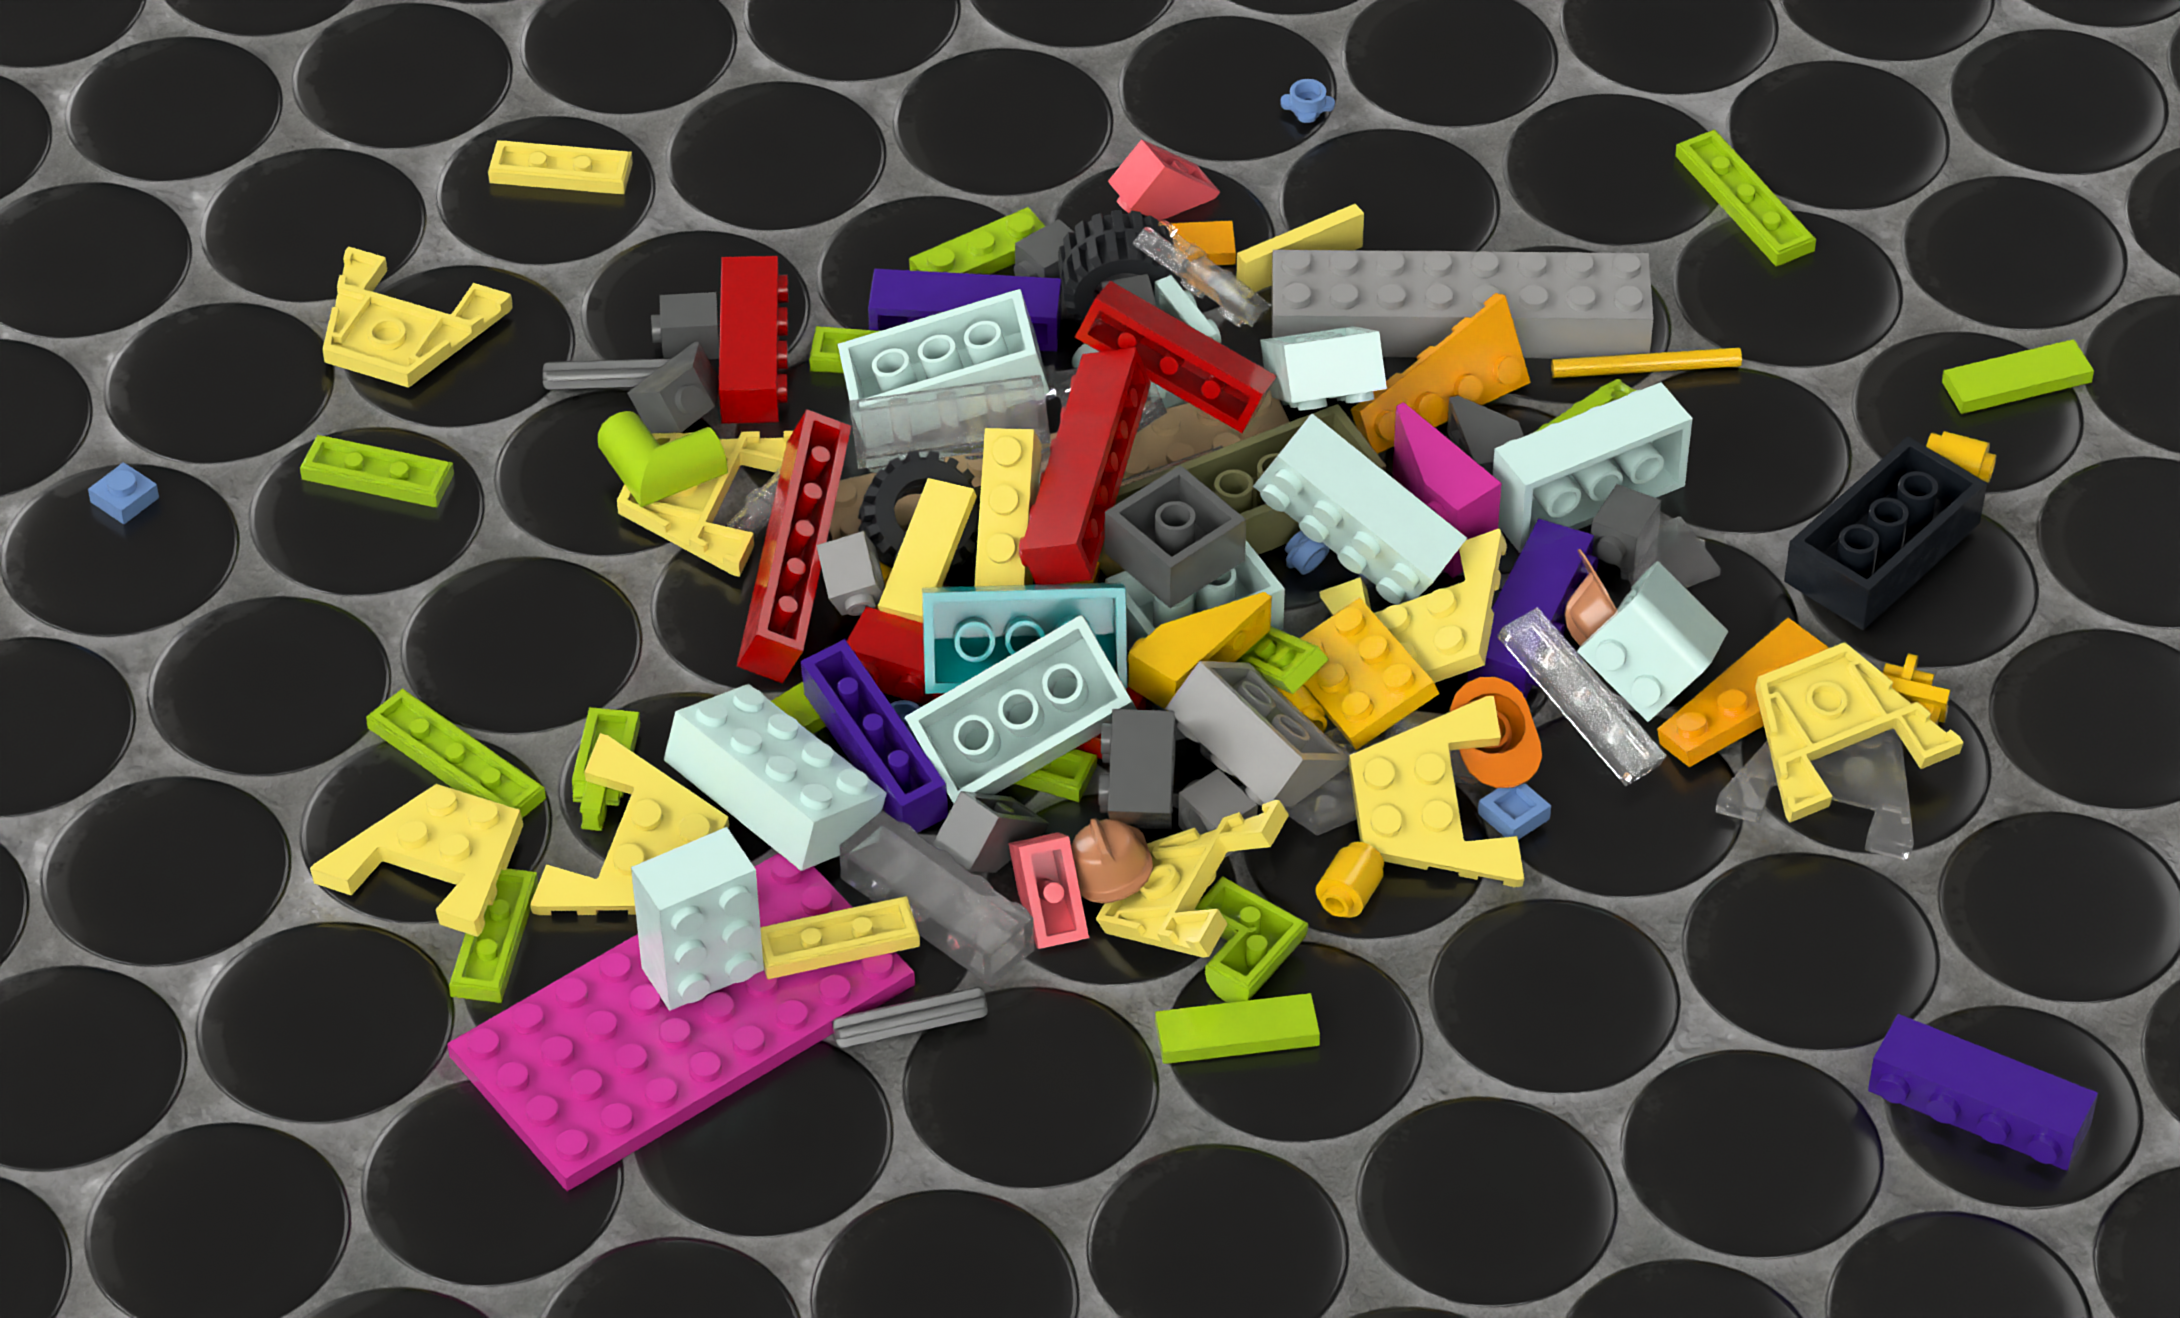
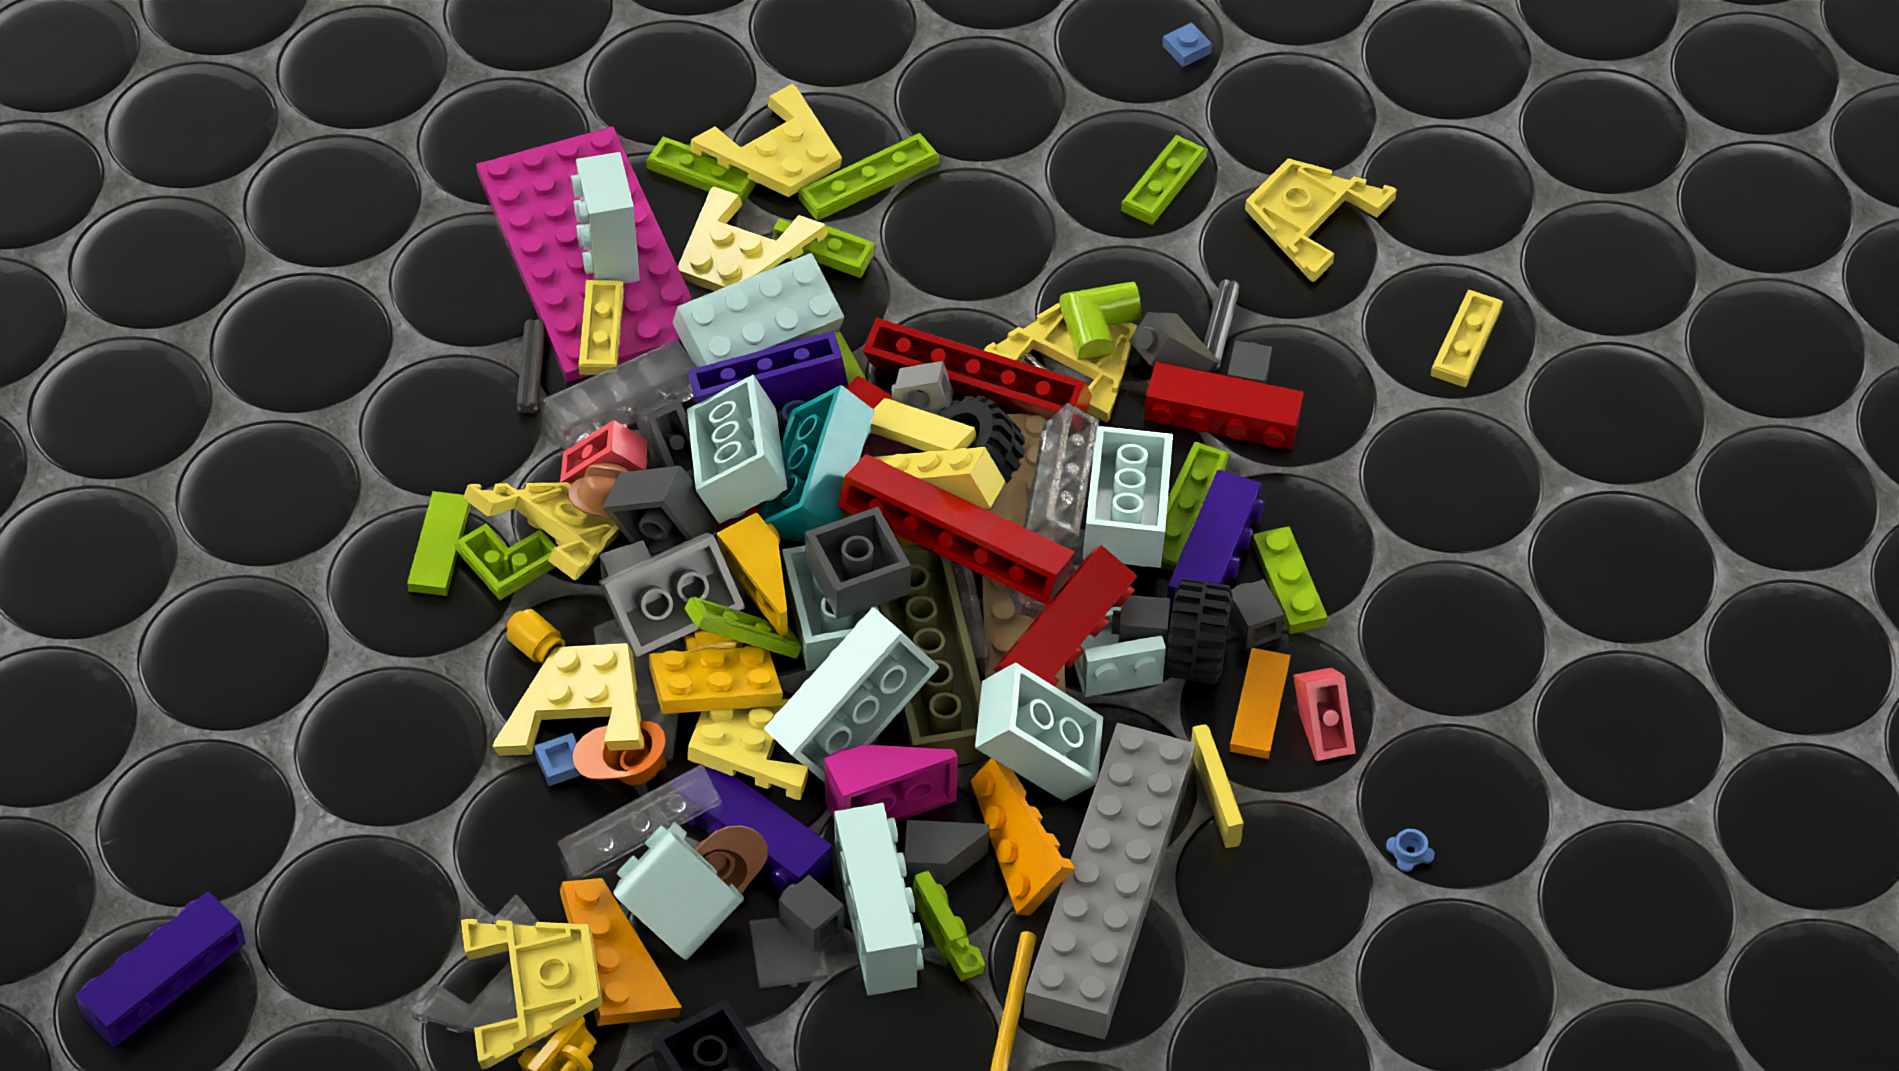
camera: 105 degrees right, 5 degrees up
clear wing [1132,219,1272,327] -> none

